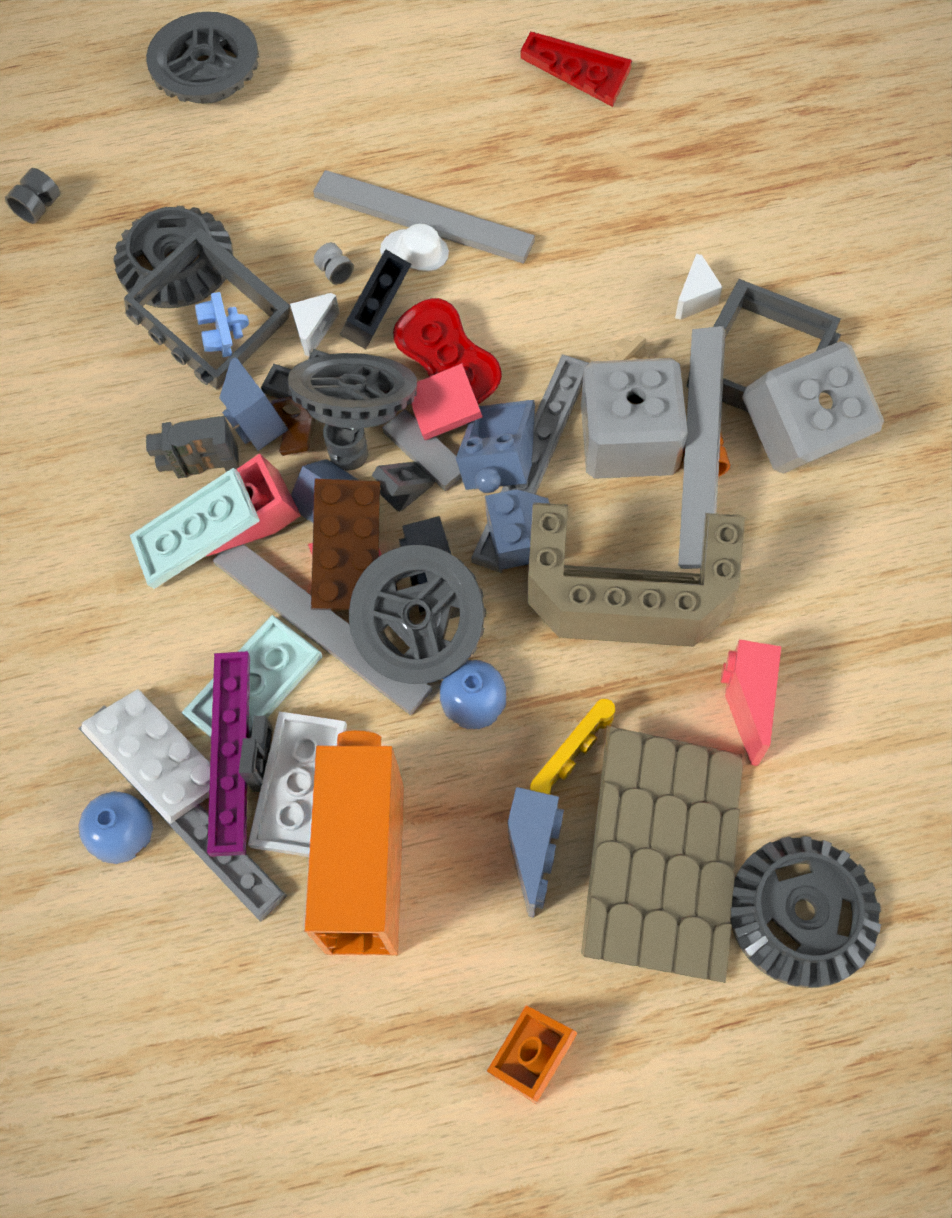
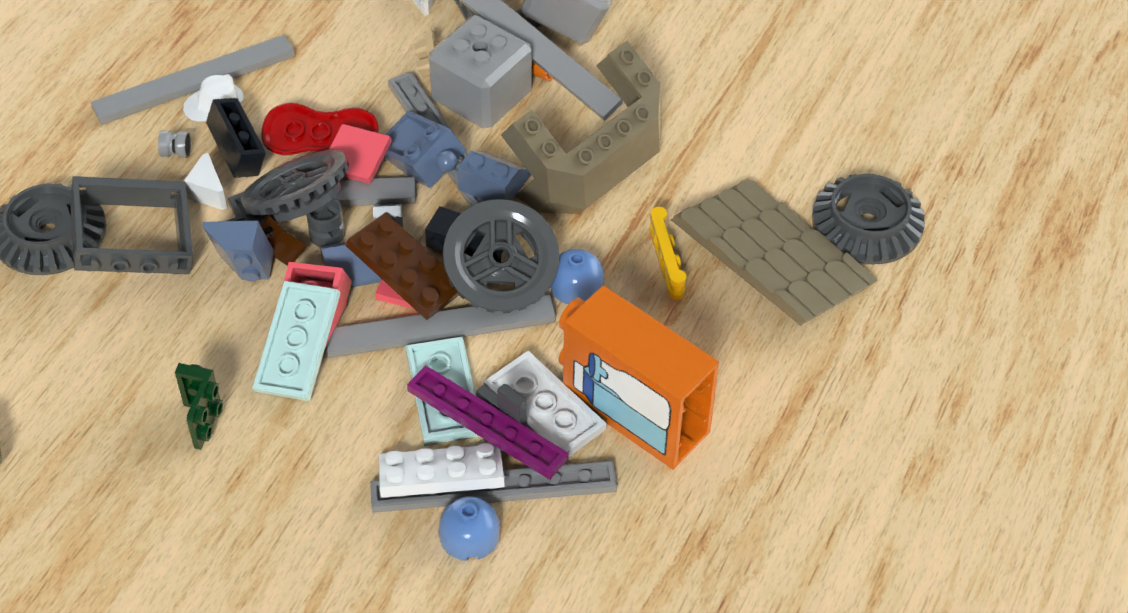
camera: 55 degrees left, 15 degrees down
dark grey hips [146,416,239,478] -> none
light blue hips [195,292,249,357] -> none
orange slope [487,1005,577,1105] -> none
sand blue slope [508,787,564,918] -> none
coral slope [721,639,781,766] -> none
none -> dark green bracket [175,363,223,450]

